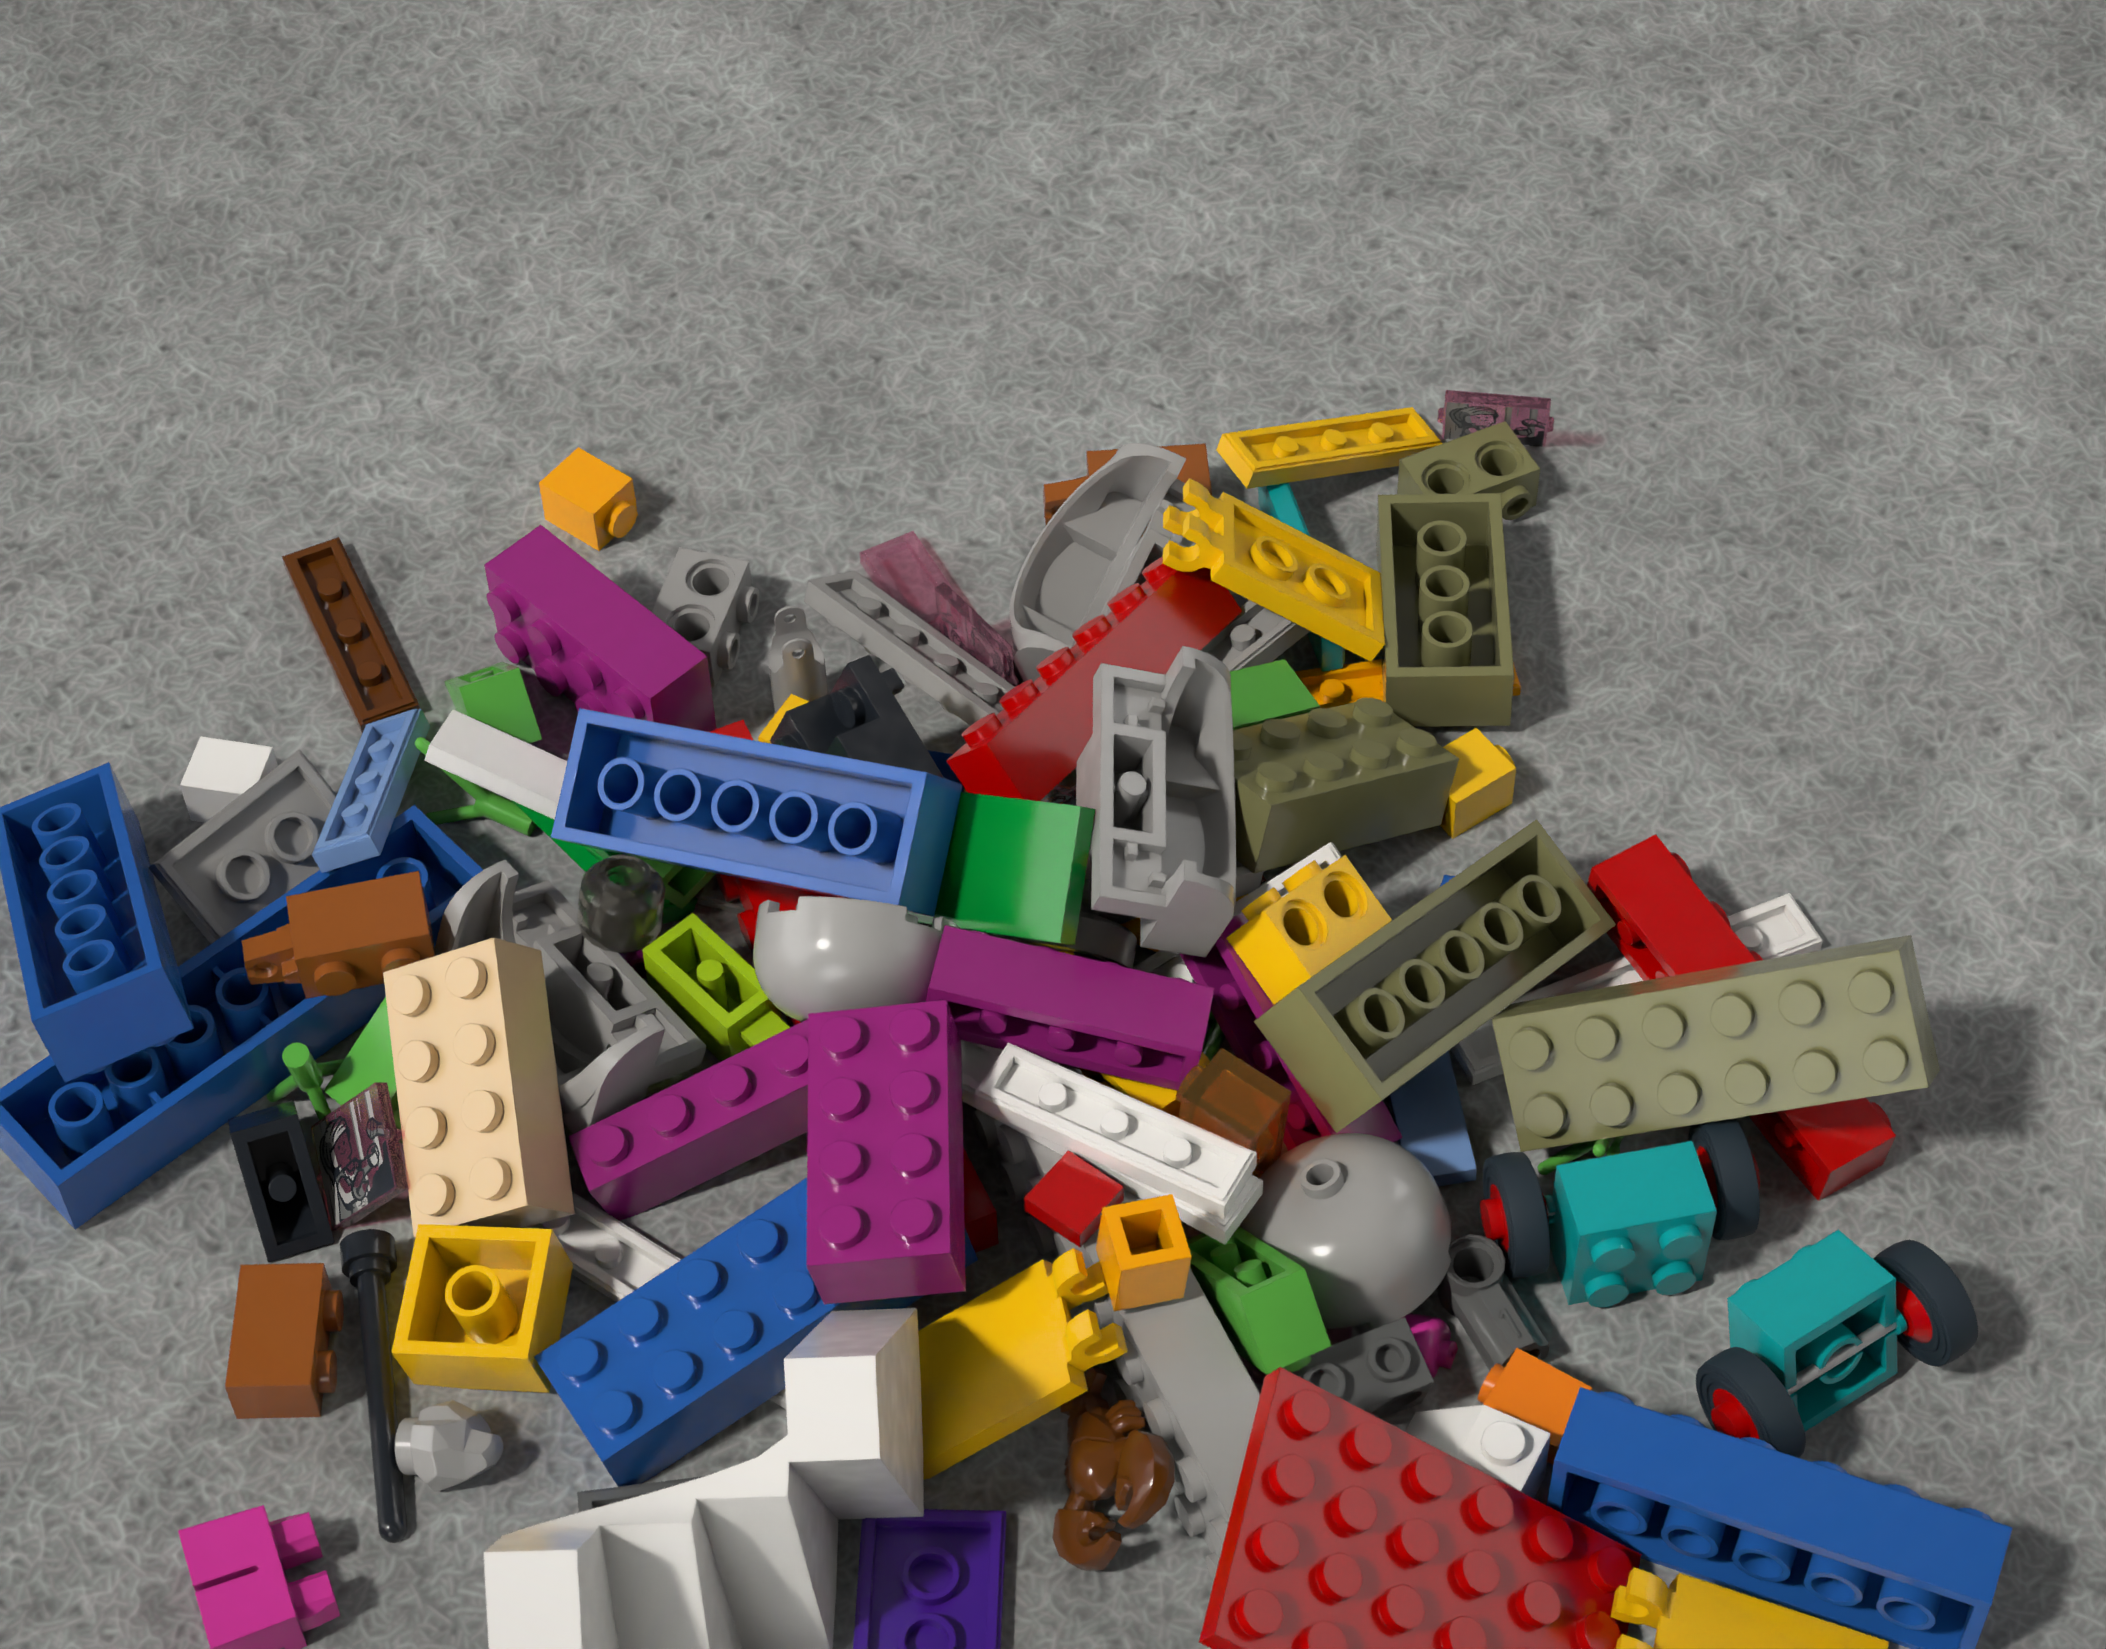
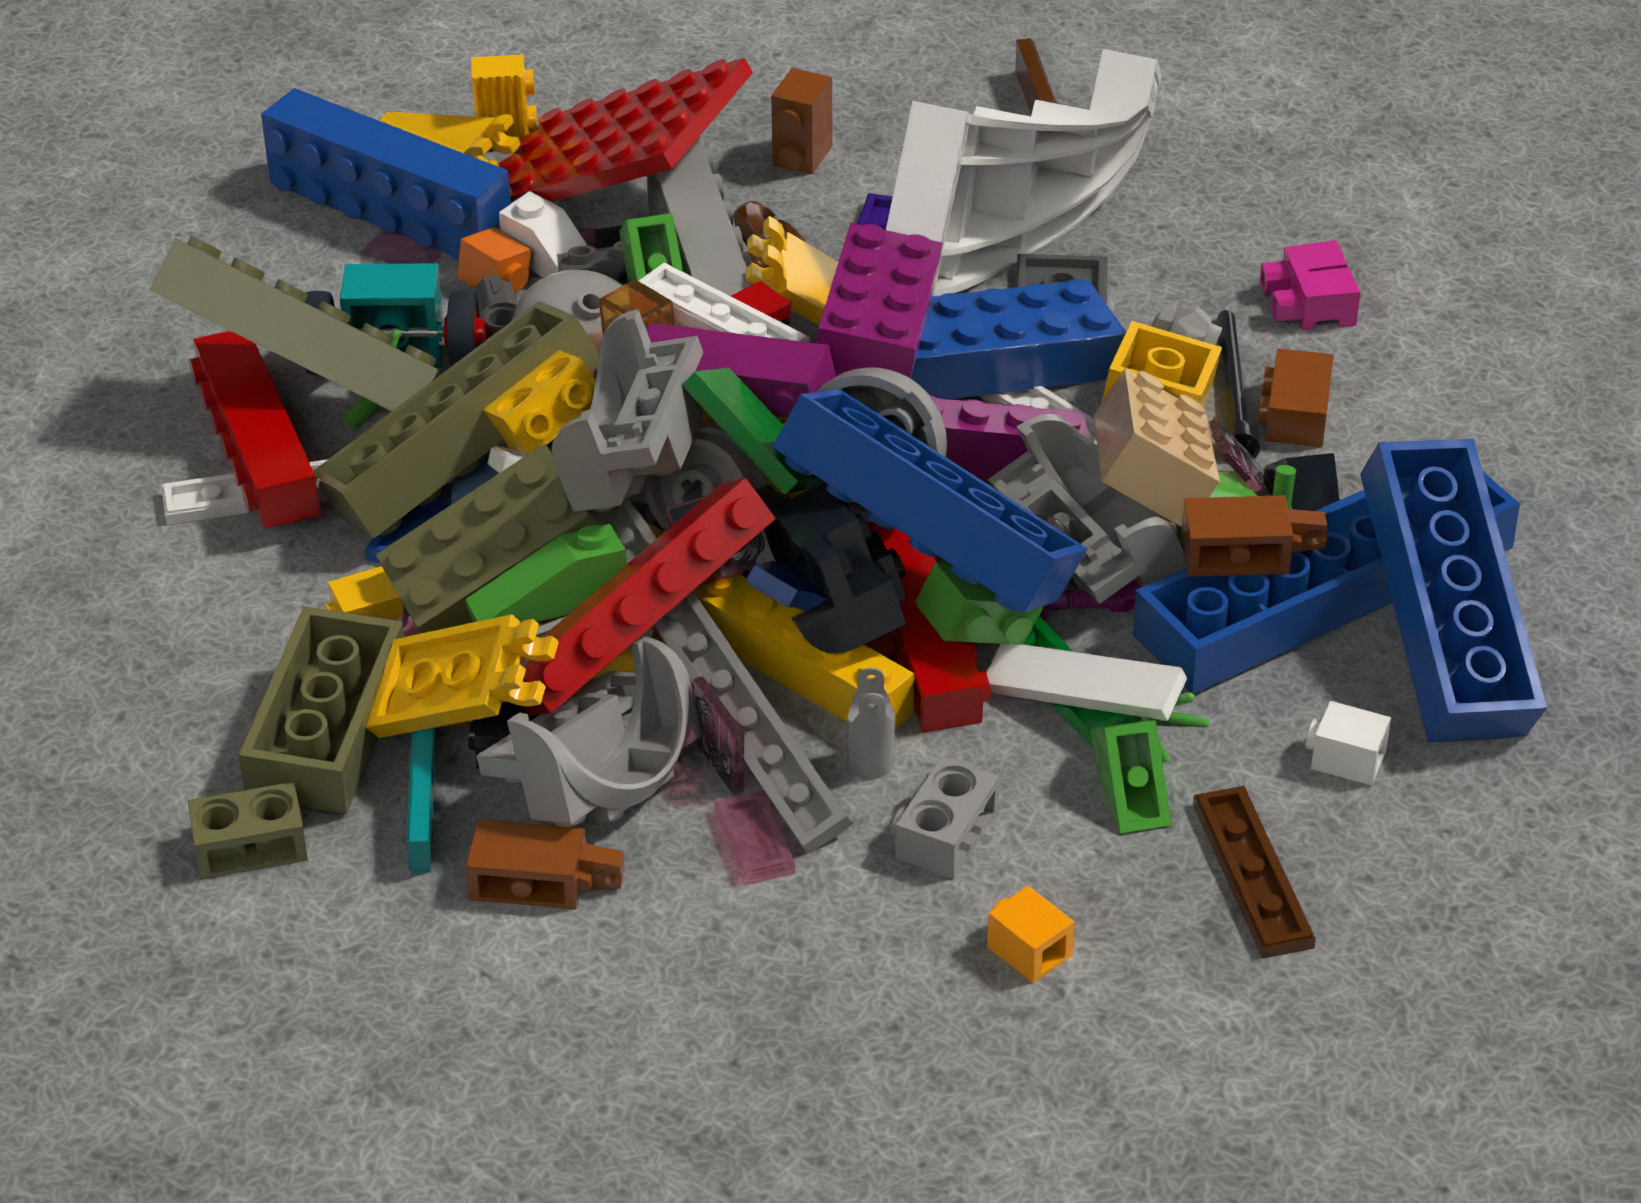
camera: 170 degrees left, 10 degrees down
light grey tile [148,749,337,944] -> none
medium blue tile [312,708,430,873] -> none
magenta brick [484,525,717,732] -> none
light orange brick [1096,1194,1192,1312] -> none
yellow tile [1216,407,1443,489] -> none
piece [1437,390,1554,447] -> none
brick [1696,1229,1978,1458] -> none

